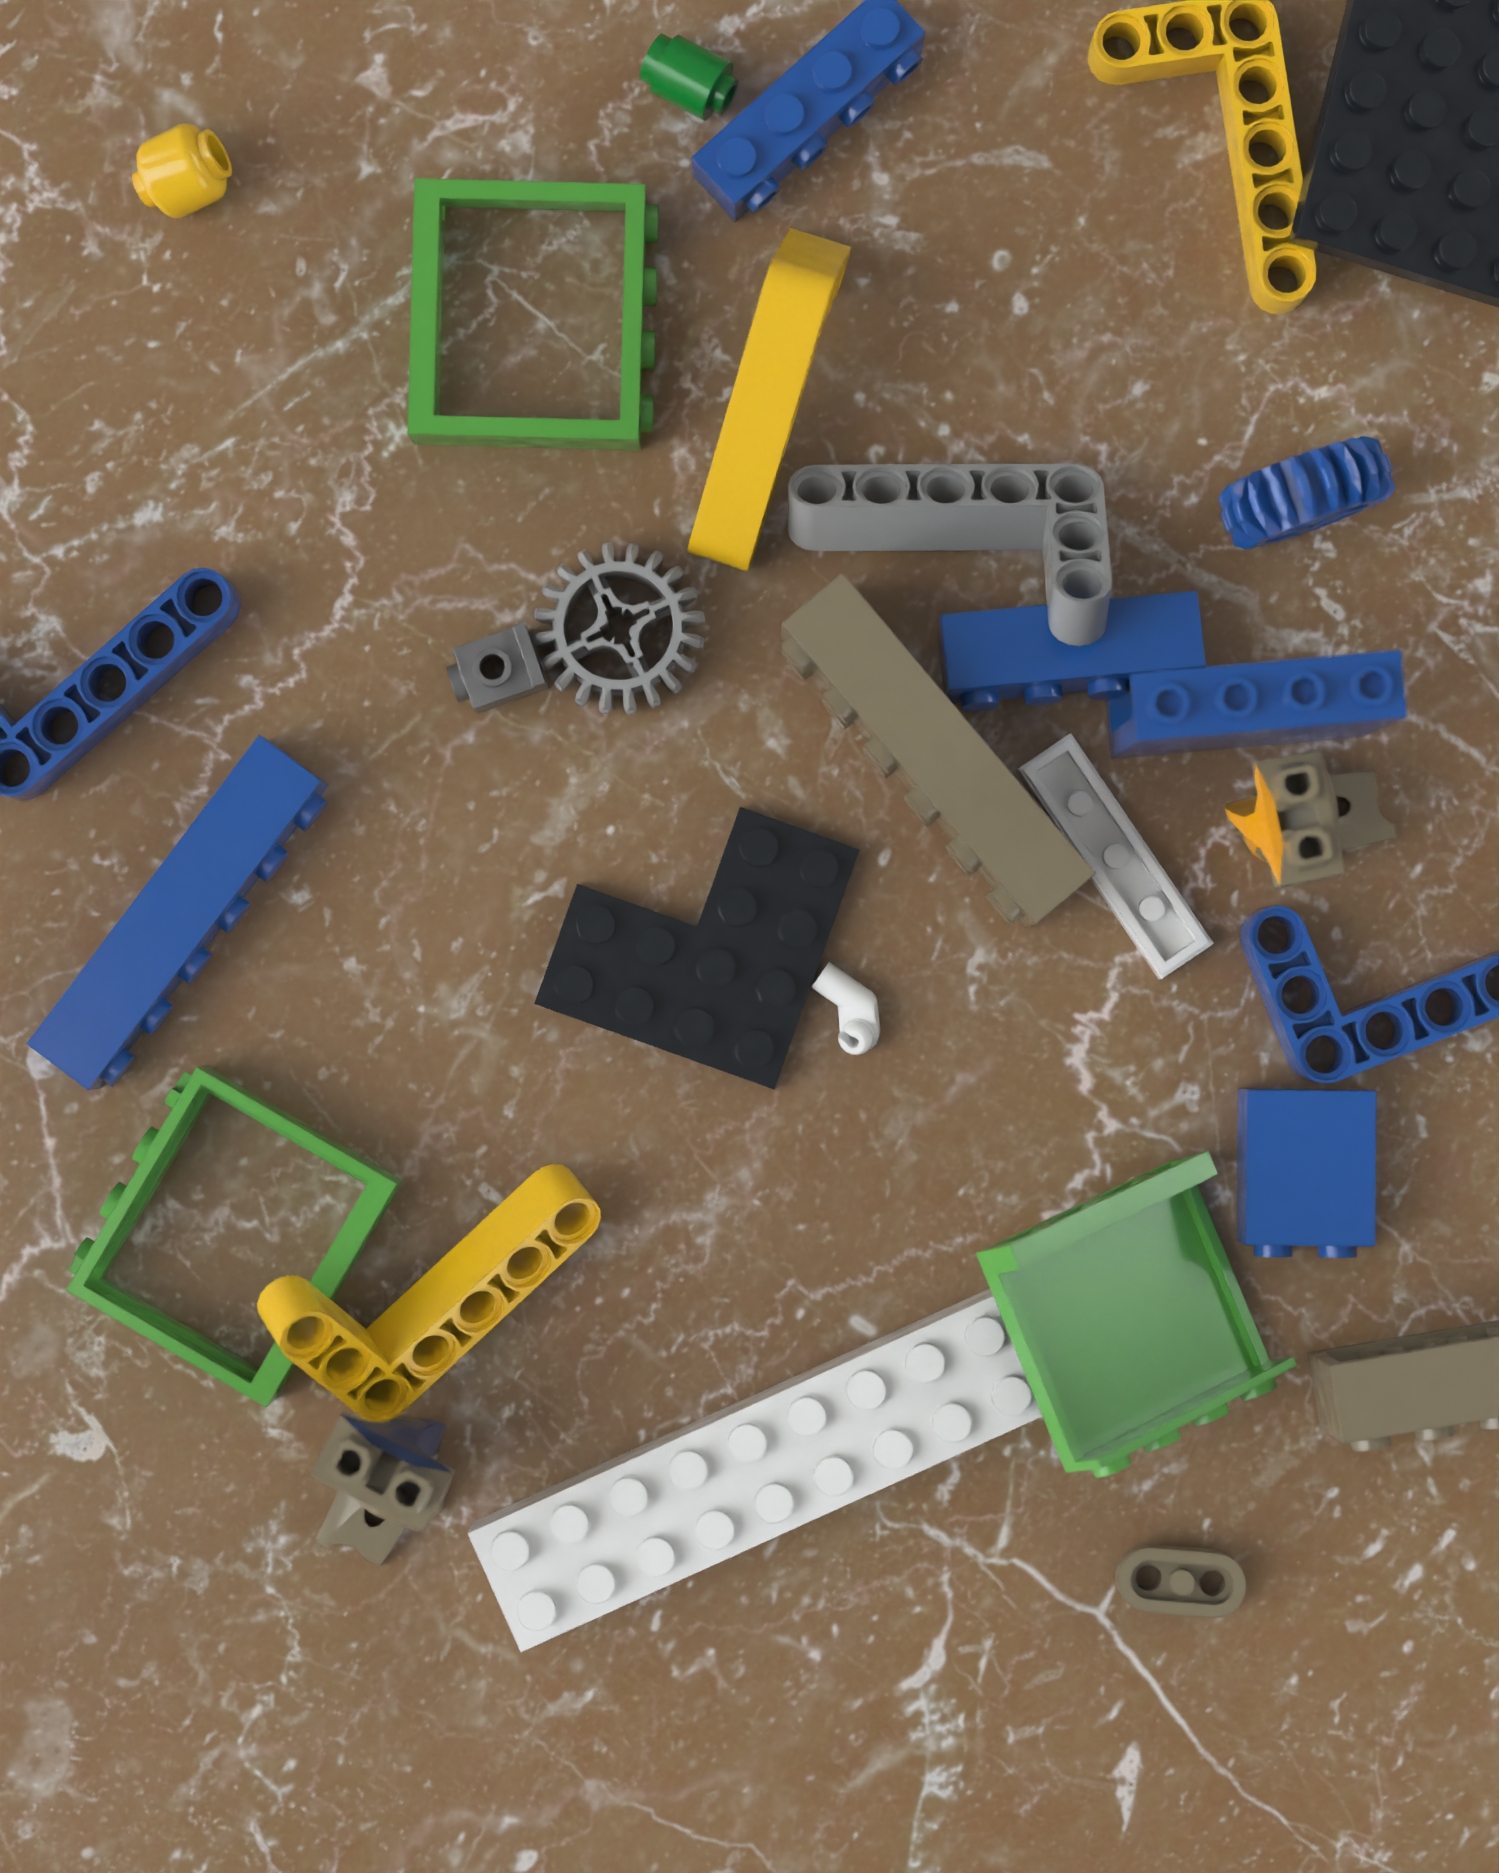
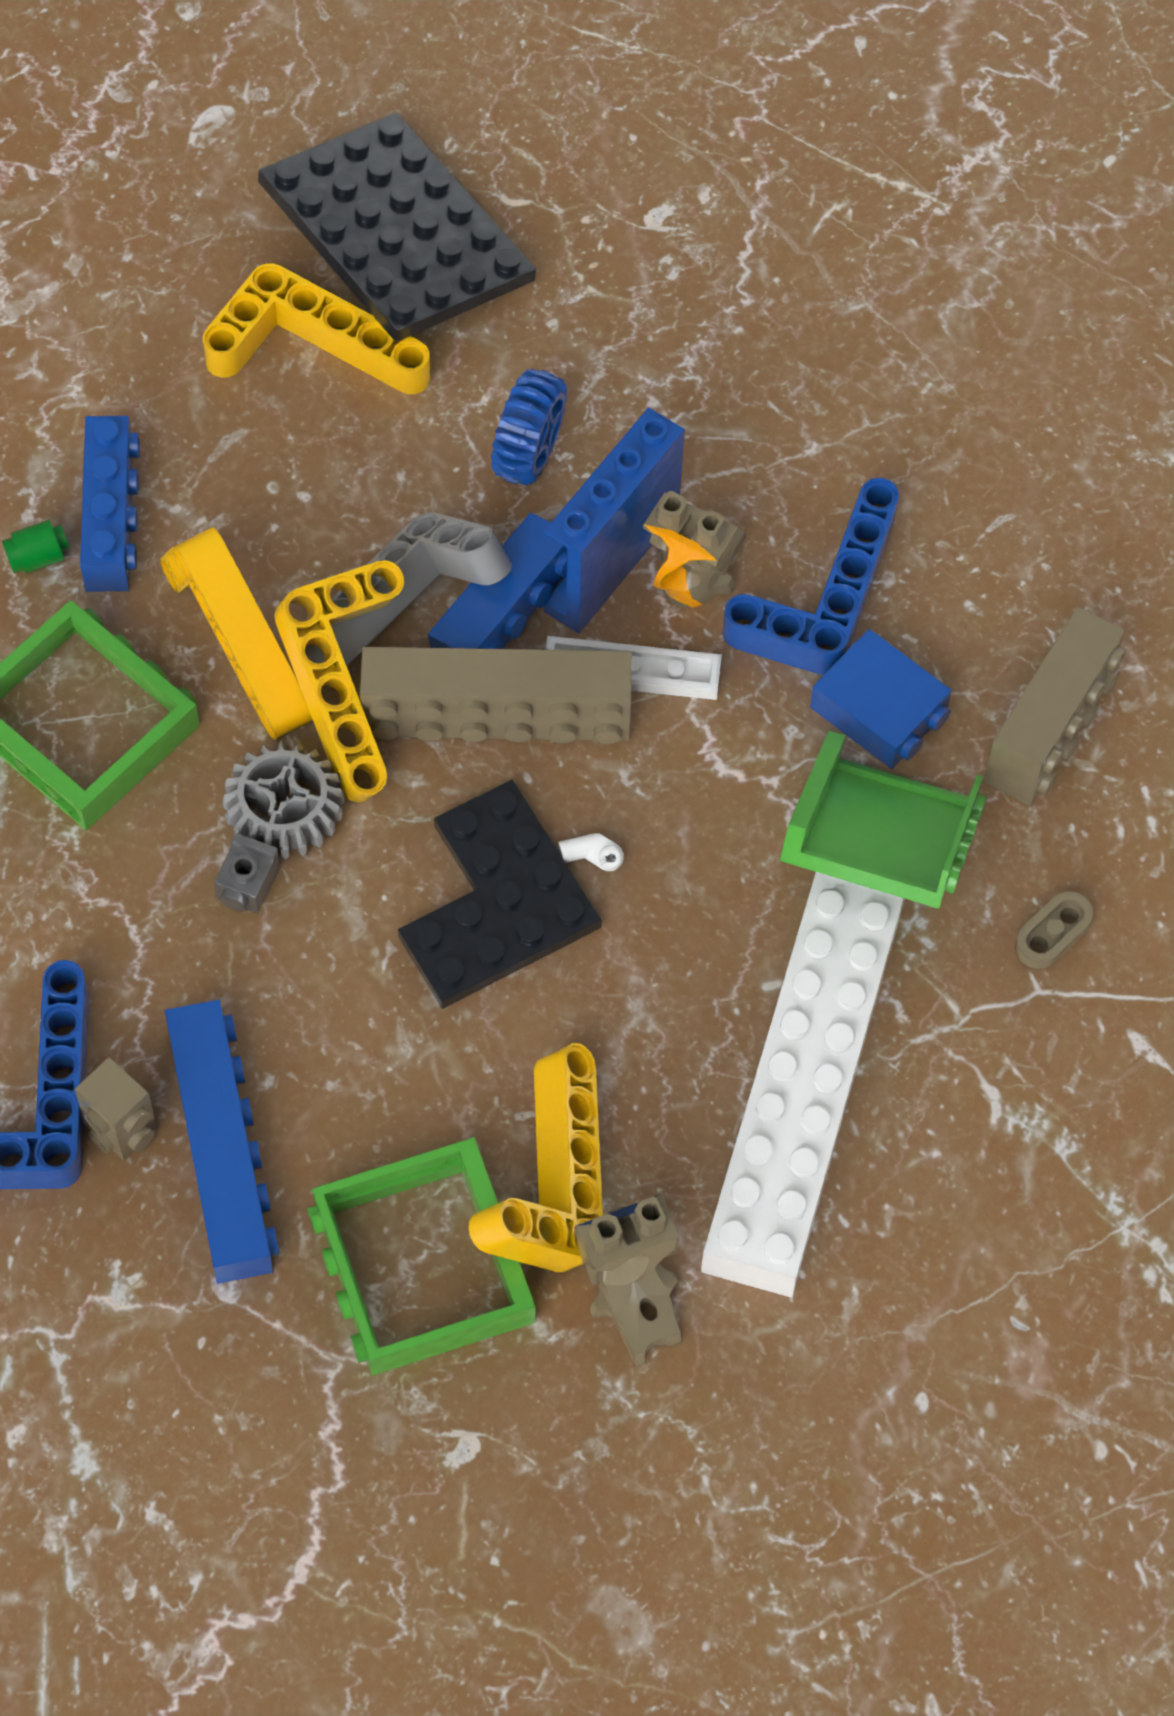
camera: 55 degrees left, 25 degrees down
none -> dark tan brick [75,1057,157,1160]
none -> yellow beam [274,560,404,803]

